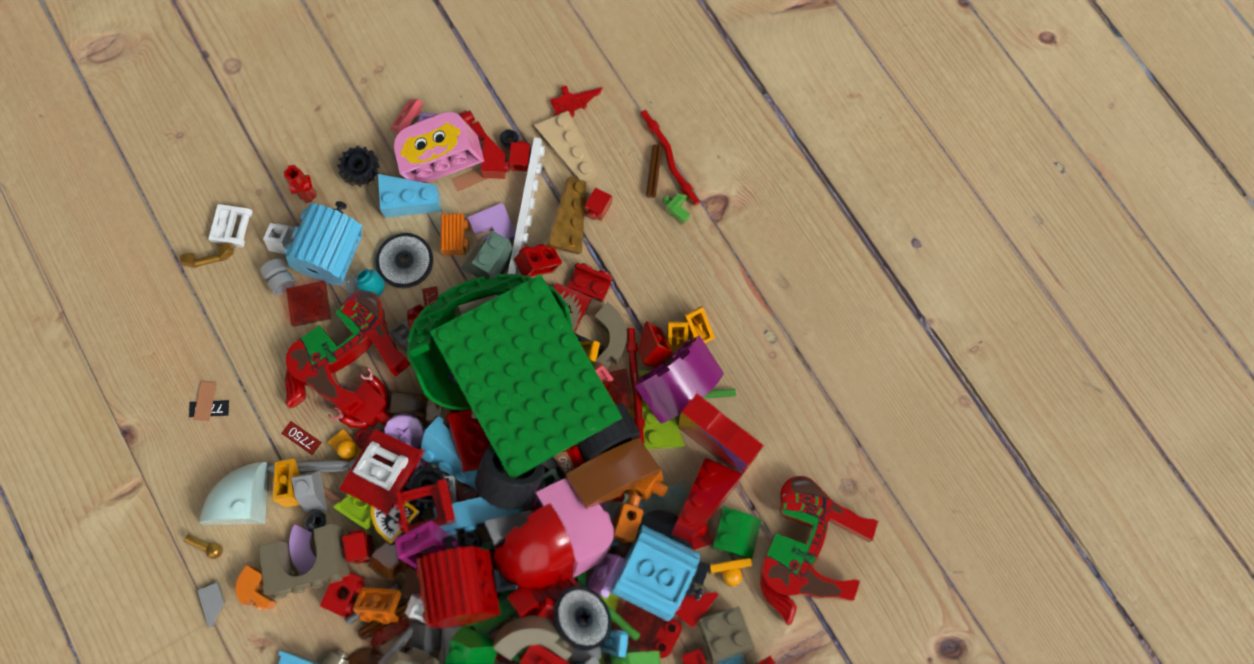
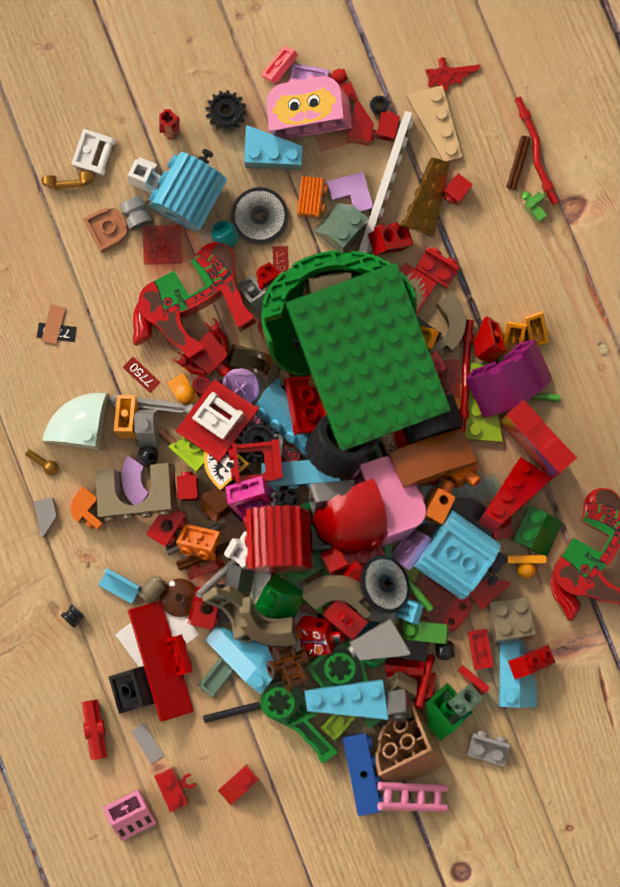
camera: 10 degrees right, 10 degrees up
none -> nougat tile [83,208,128,253]

